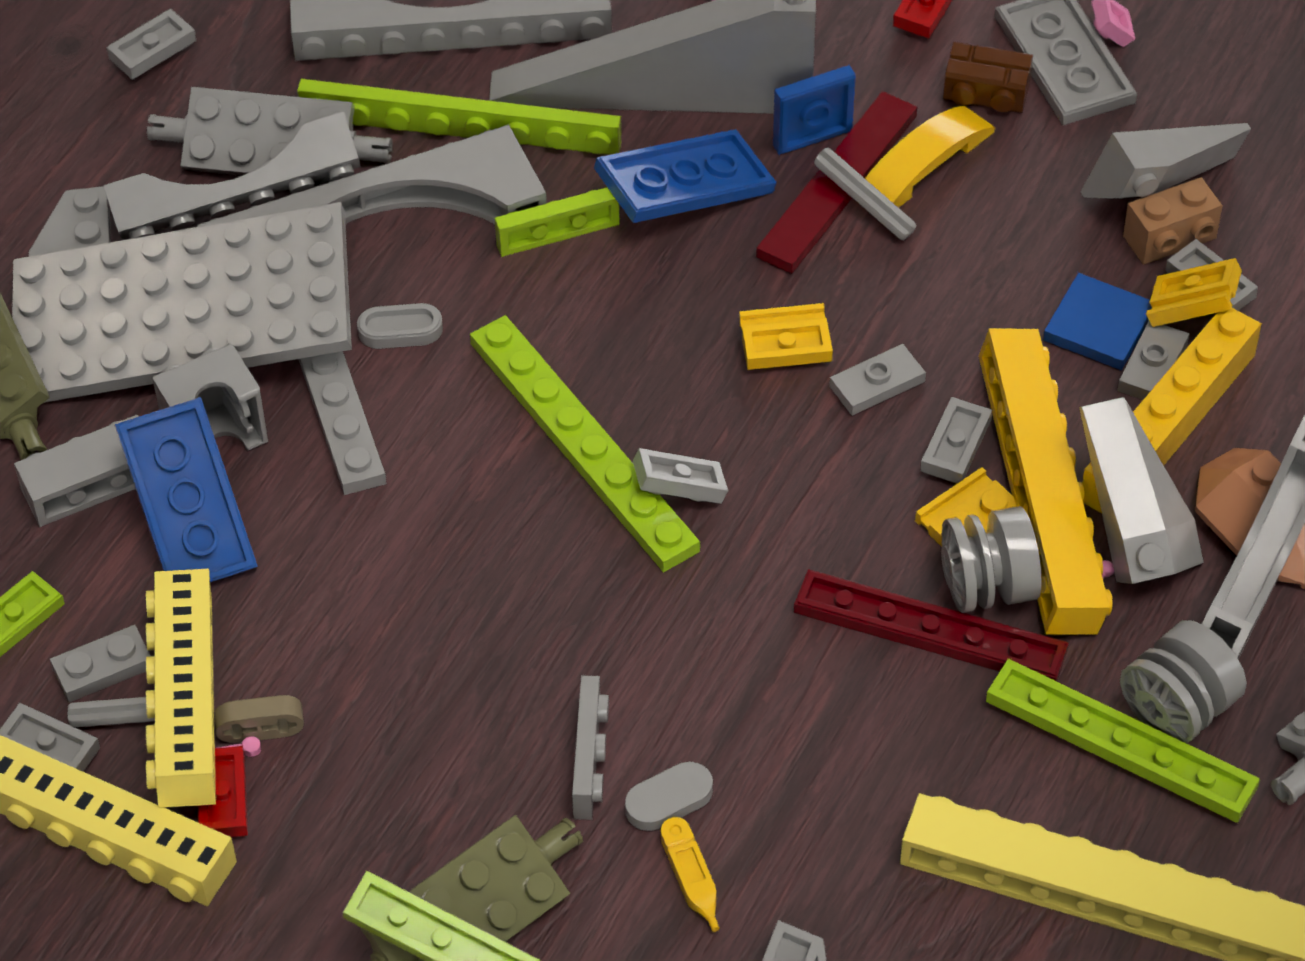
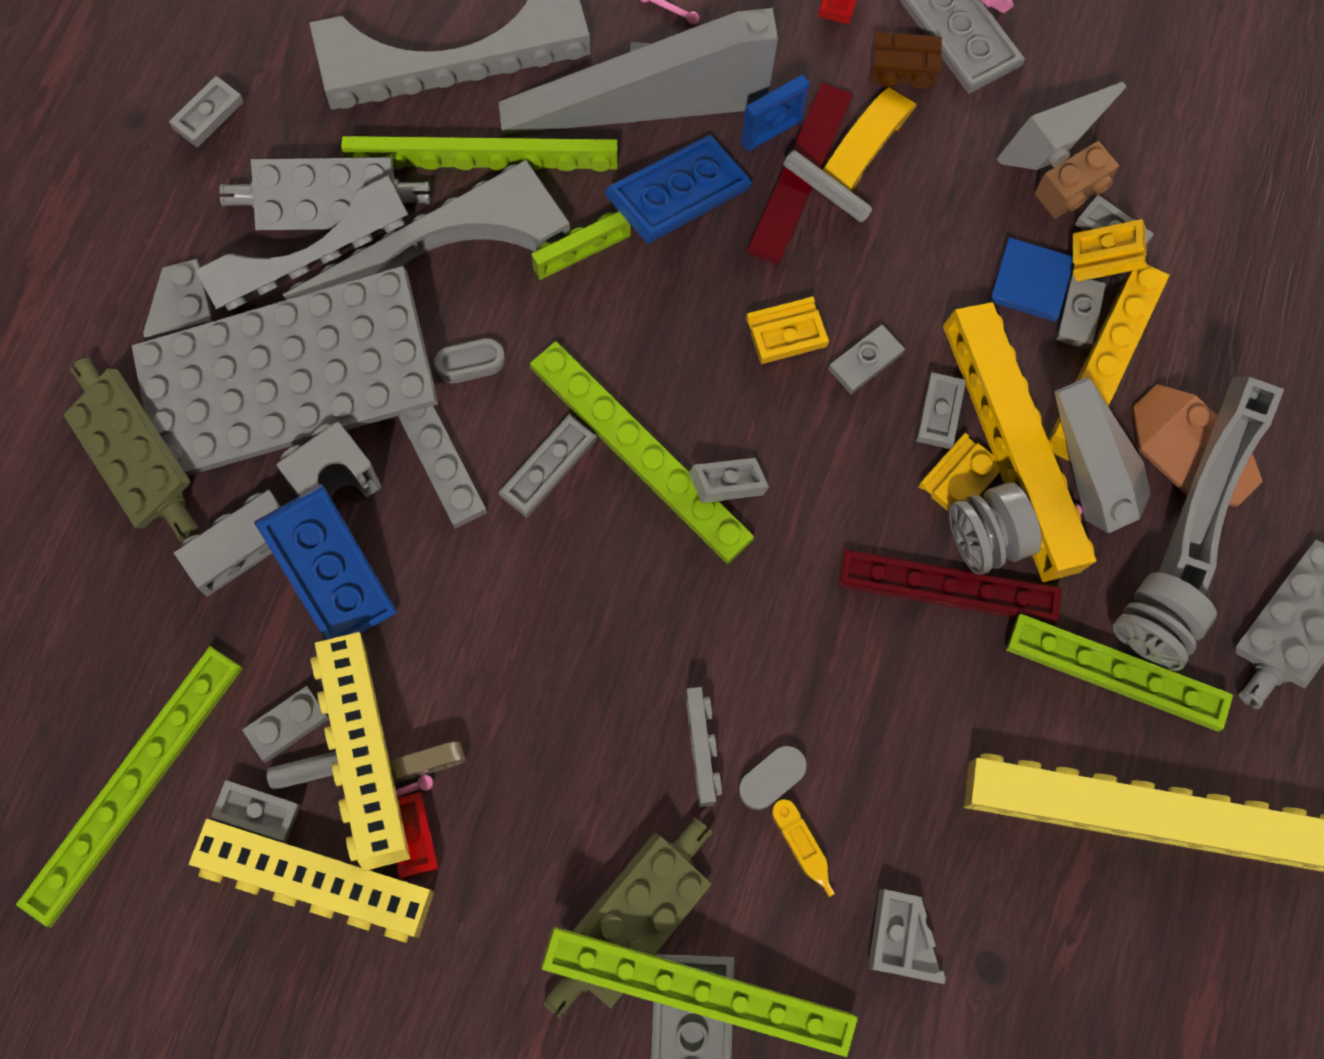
camera: 15 degrees left, 20 degrees up
none -> light grey tile [499,415,596,518]

